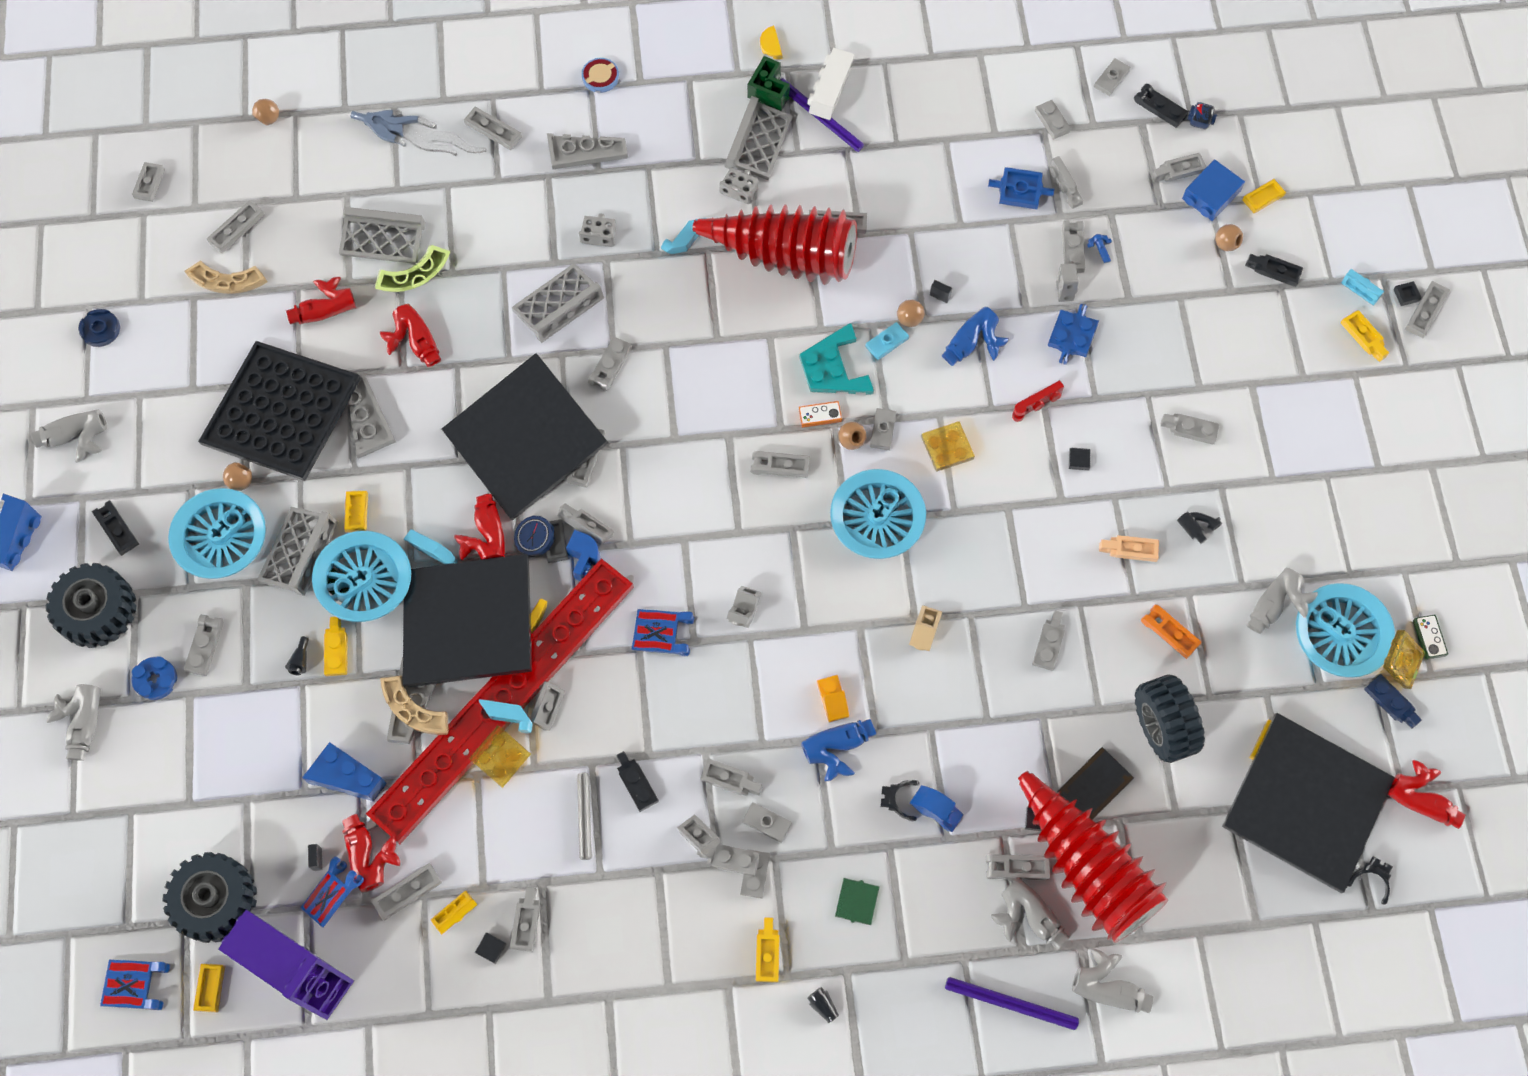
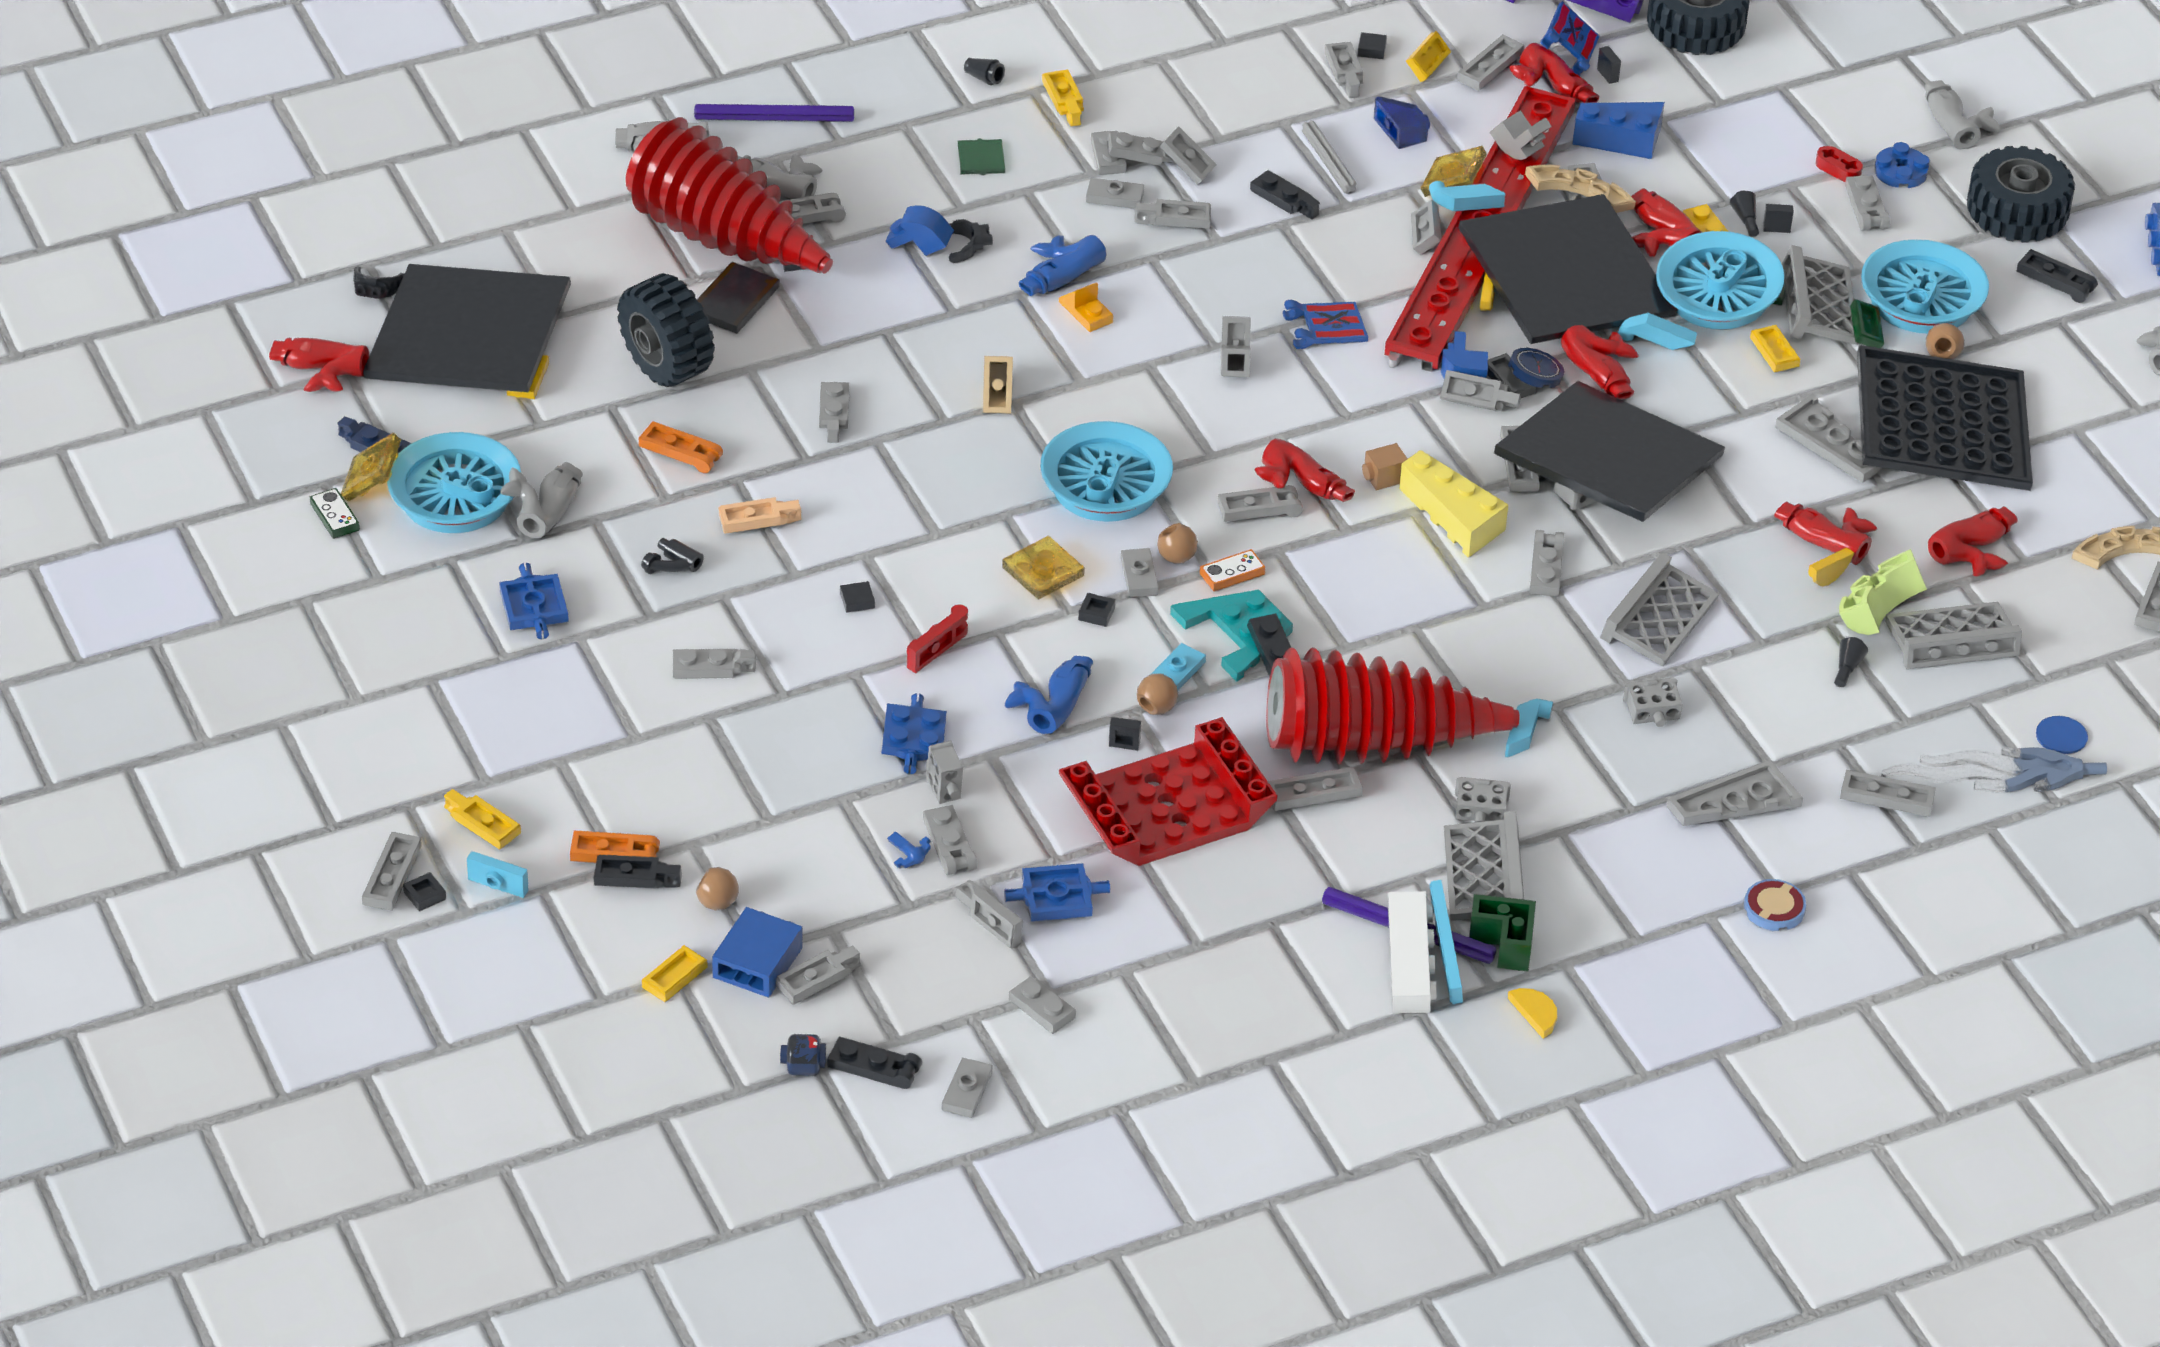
camera: 160 degrees right, 25 degrees down
none -> blue plate [499,563,569,639]
none -> orange plate [570,830,660,863]
none -> red slope [1059,717,1278,866]
none -> black tile [1078,593,1116,627]
none -> black plate [1247,613,1291,677]
none -> red piece [1254,438,1355,502]
none -> medium nougat brick [1362,443,1408,490]
none -> clear blue slope [1373,96,1430,149]
none -> light yellow wedge [1399,450,1508,558]
none -> medium azure tile [1429,880,1463,1004]
none -> light grey brick [1489,110,1552,160]
none -> red piece [1631,188,1702,257]
none -> black tile [1763,204,1794,233]
none -> yellow tile [1808,548,1854,587]
none -> red beam [1815,146,1863,182]
none -> black cone [1834,637,1868,687]
none -> dark green tile [1850,299,1884,348]
none -> blue piece [2036,716,2088,754]

